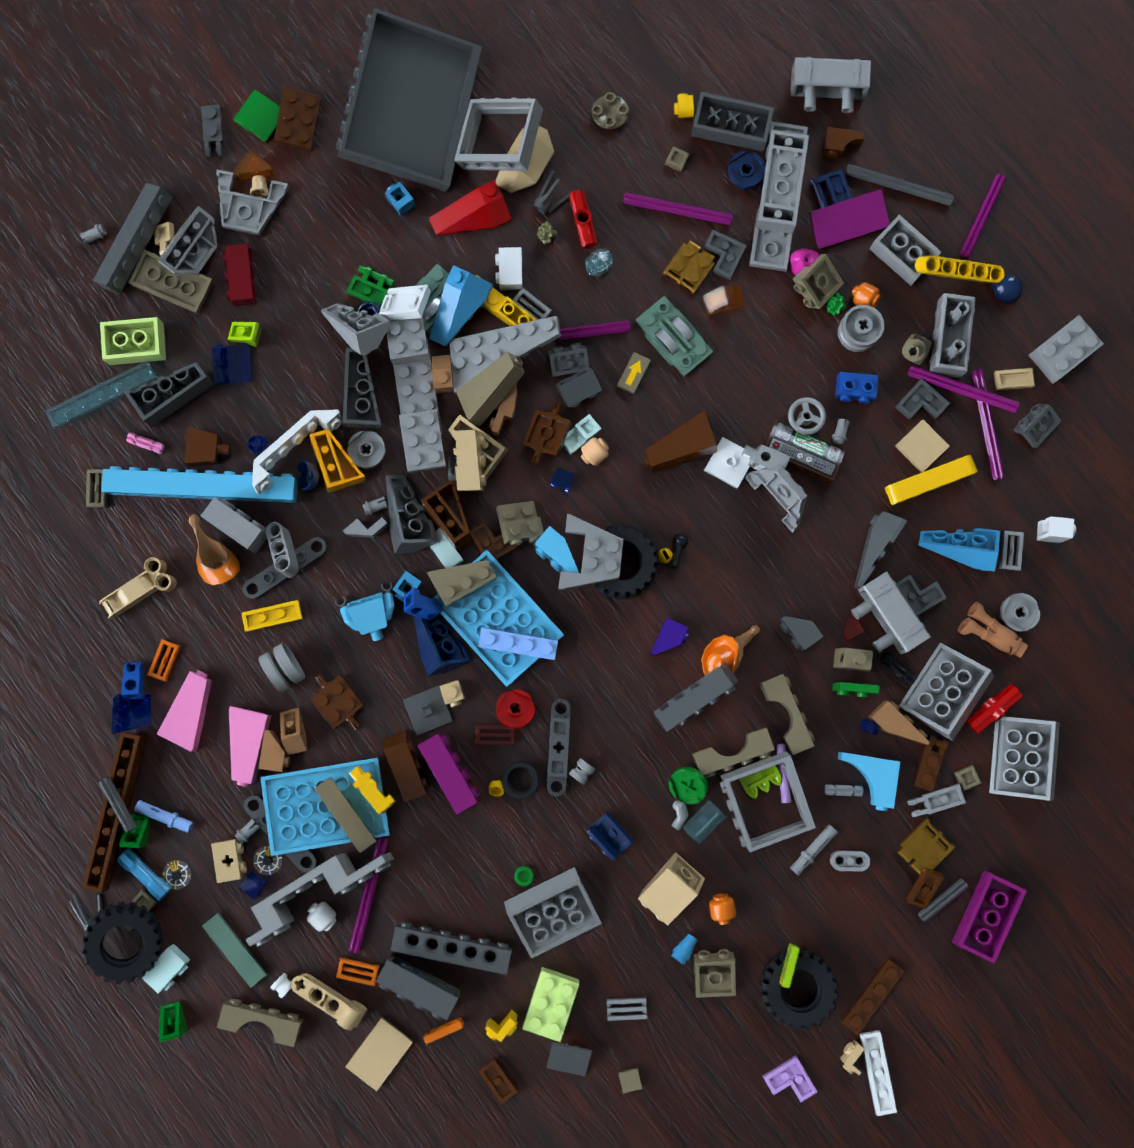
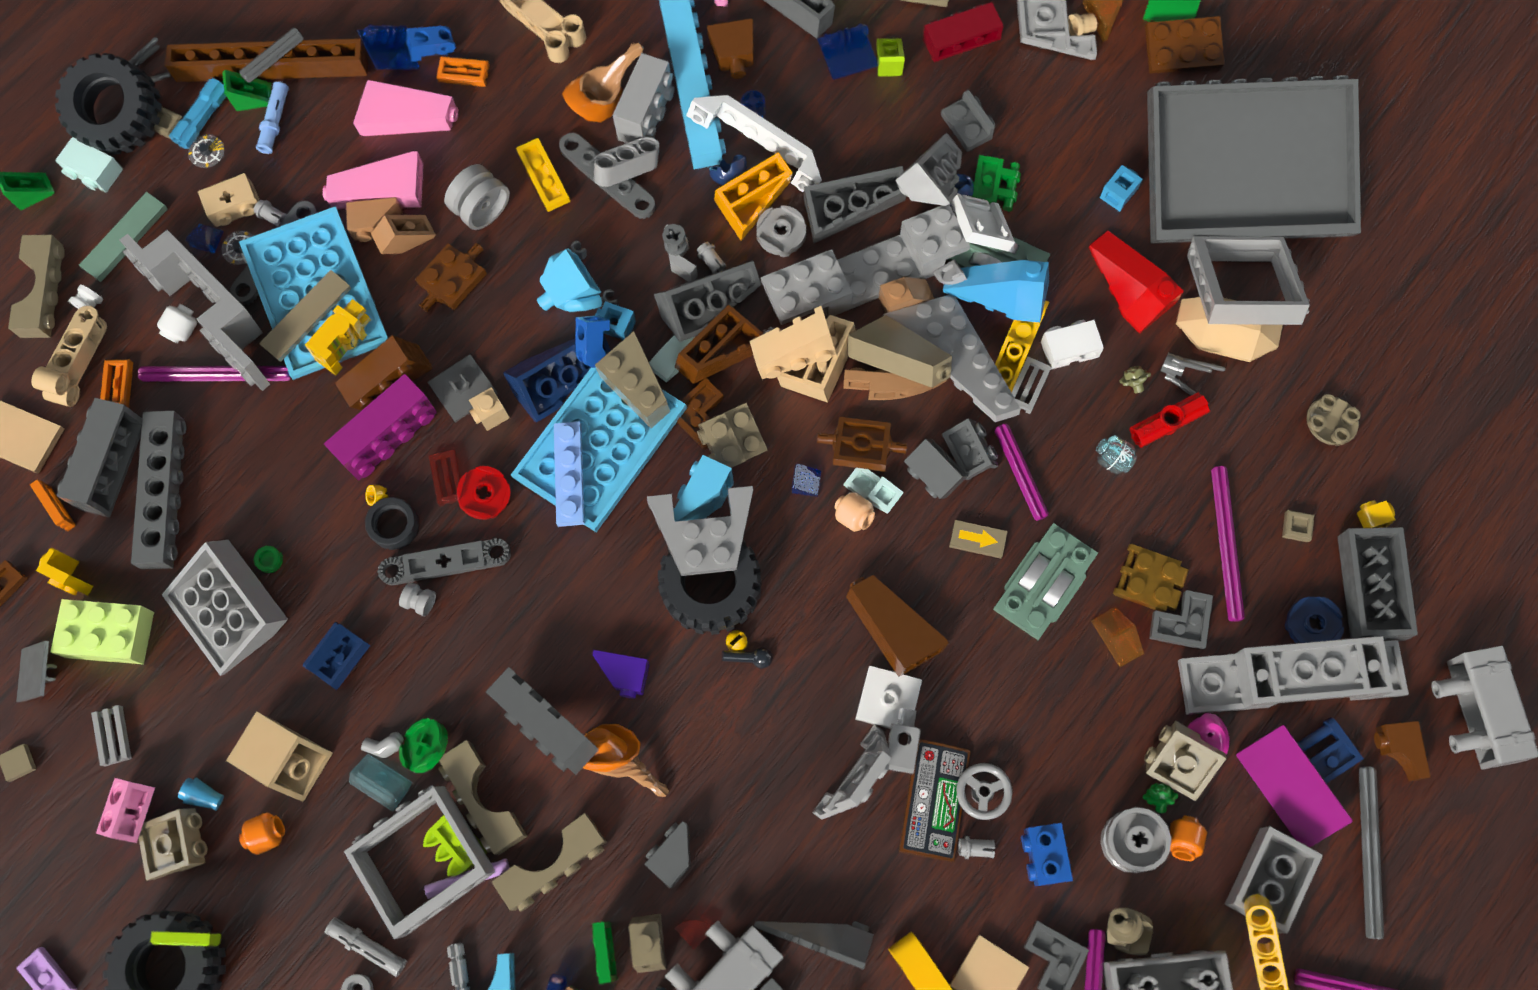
camera: 80 degrees right, 10 degrees down
none -> bright pink brick [96,778,155,843]
none -> dark grey bush [662,224,687,256]
none -> light grey tile [933,259,967,285]
none -> dark grey bracket [941,90,995,152]

